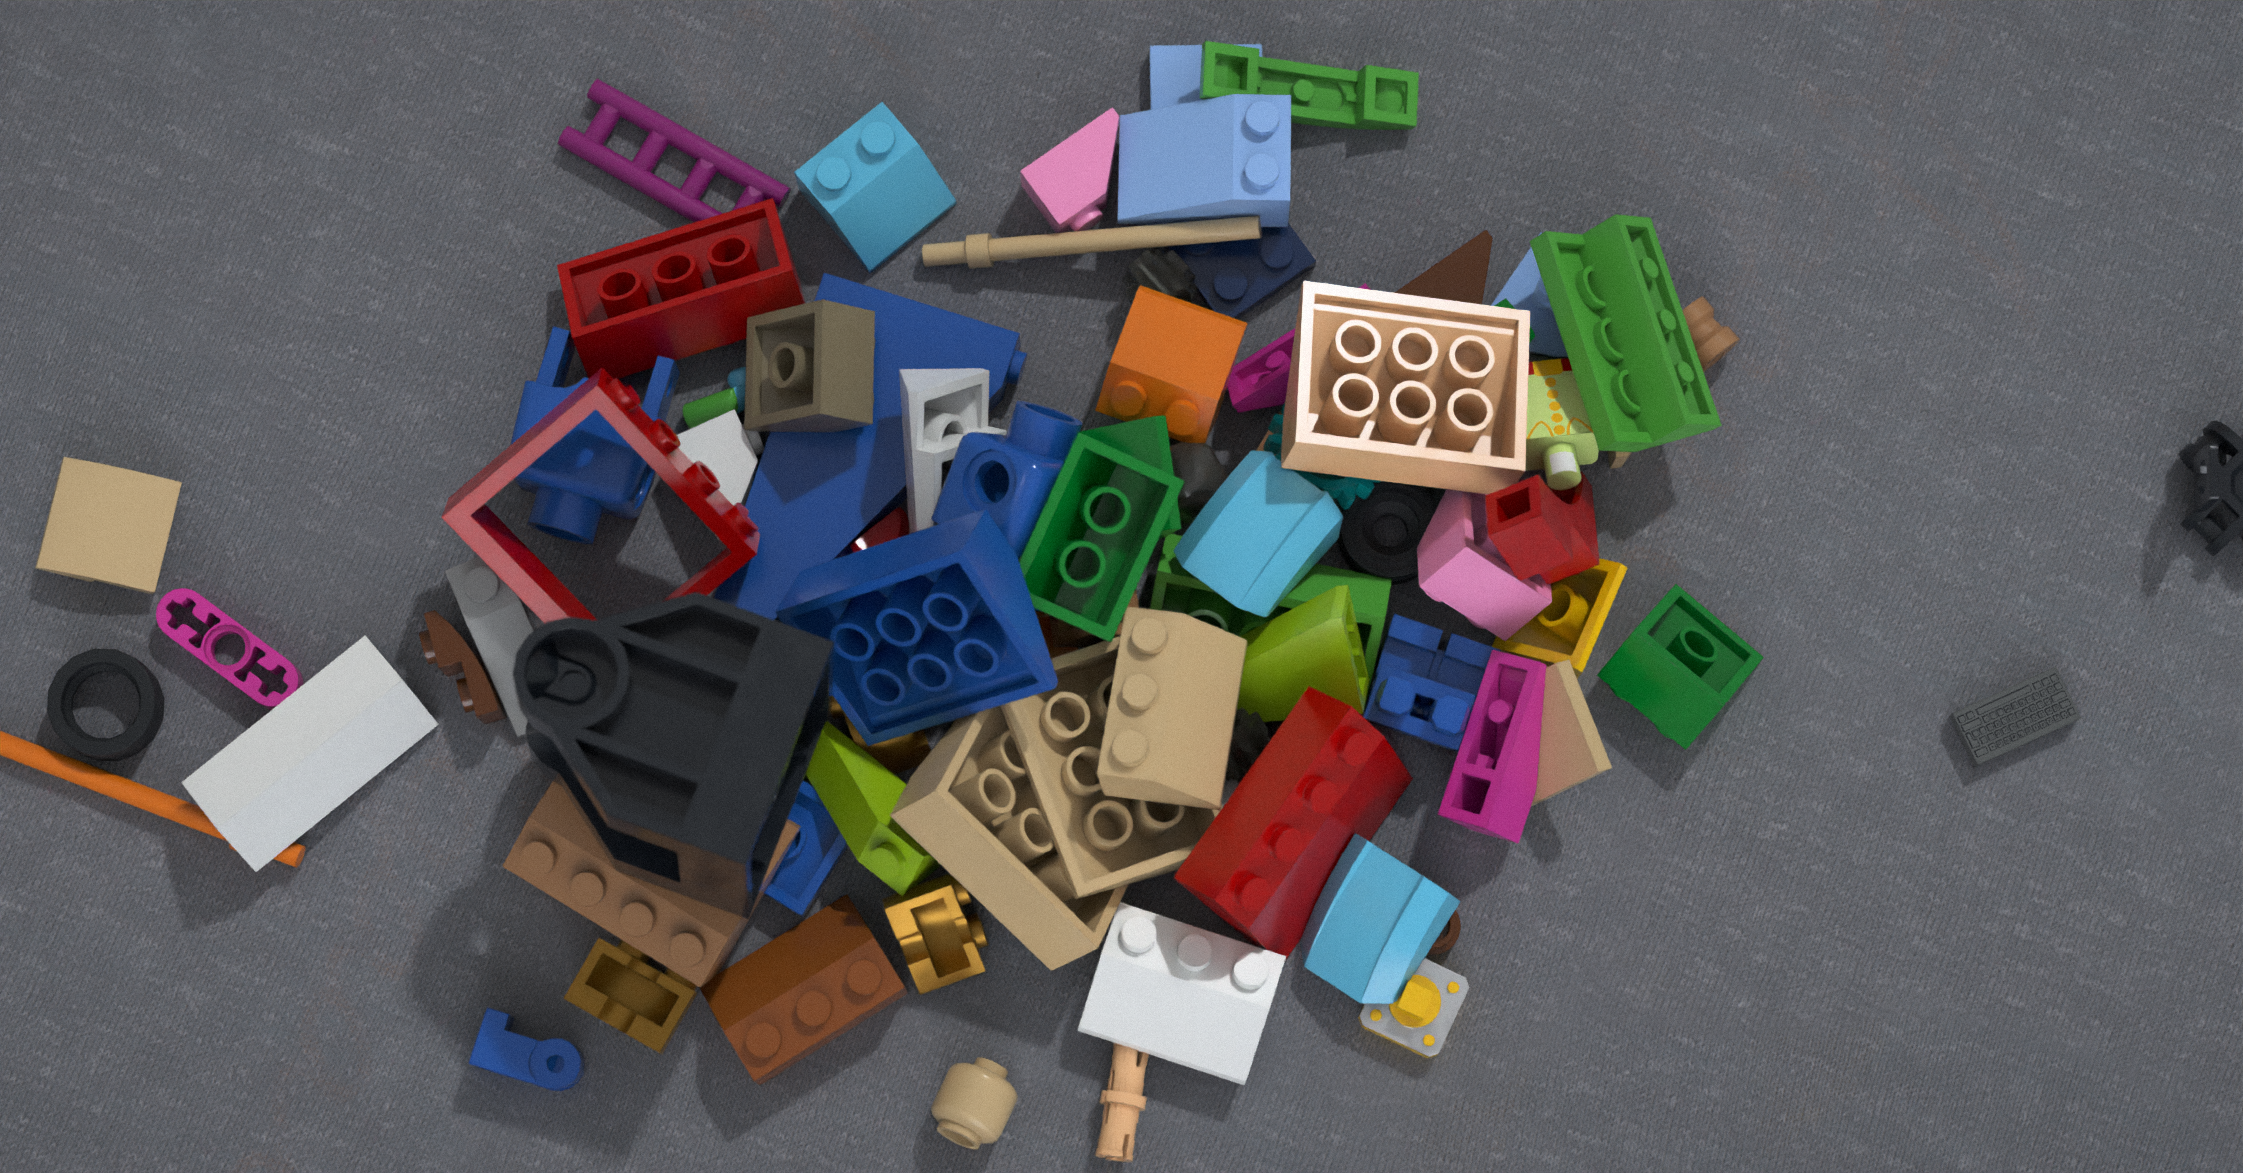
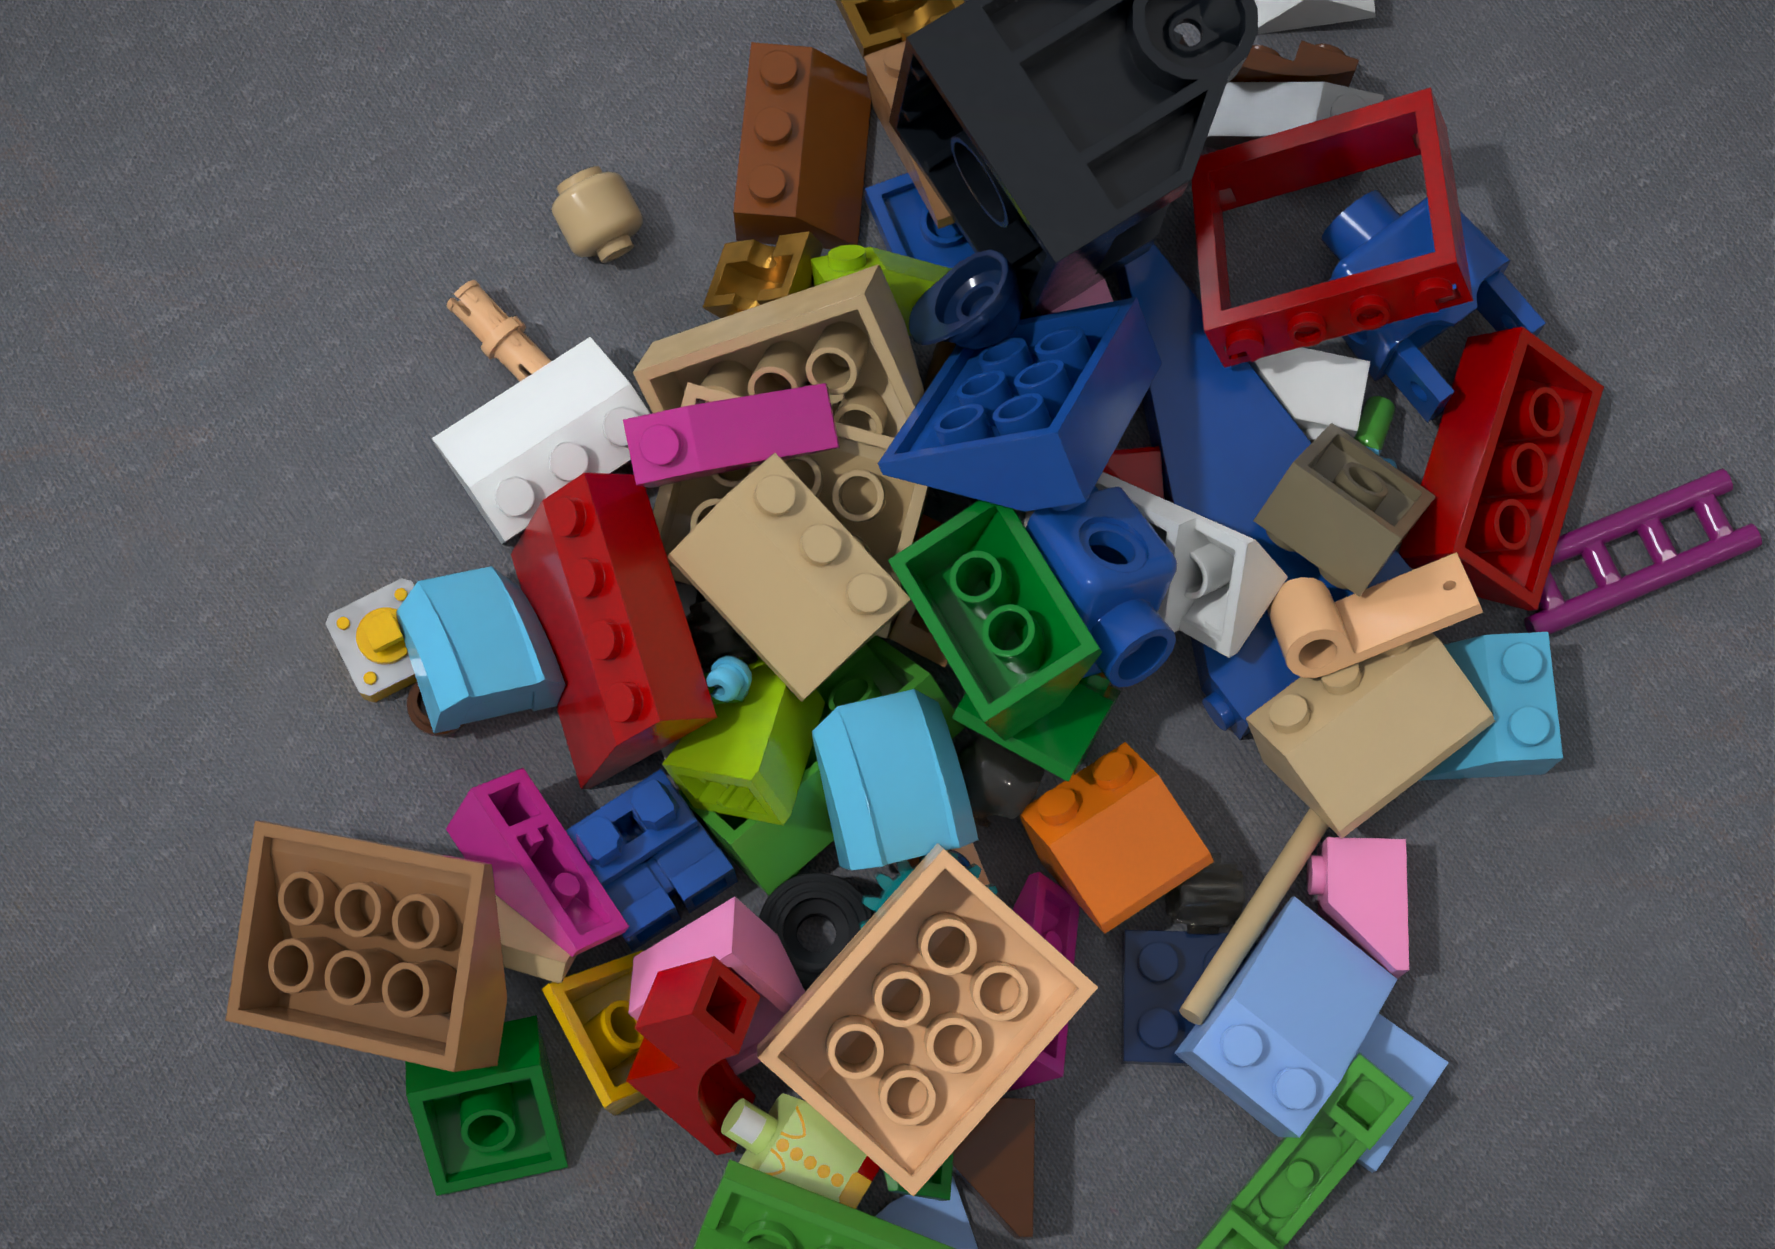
camera: 125 degrees right, 5 degrees down
none -> medium nougat slope [225,821,507,1072]
none -> dark pink slope [623,383,840,488]
none -> medium azure arm [704,656,752,705]
none -> dark blue hat [909,249,1023,349]
none -> tan slope [1246,633,1495,839]
none -> light nougat door [1267,552,1483,678]

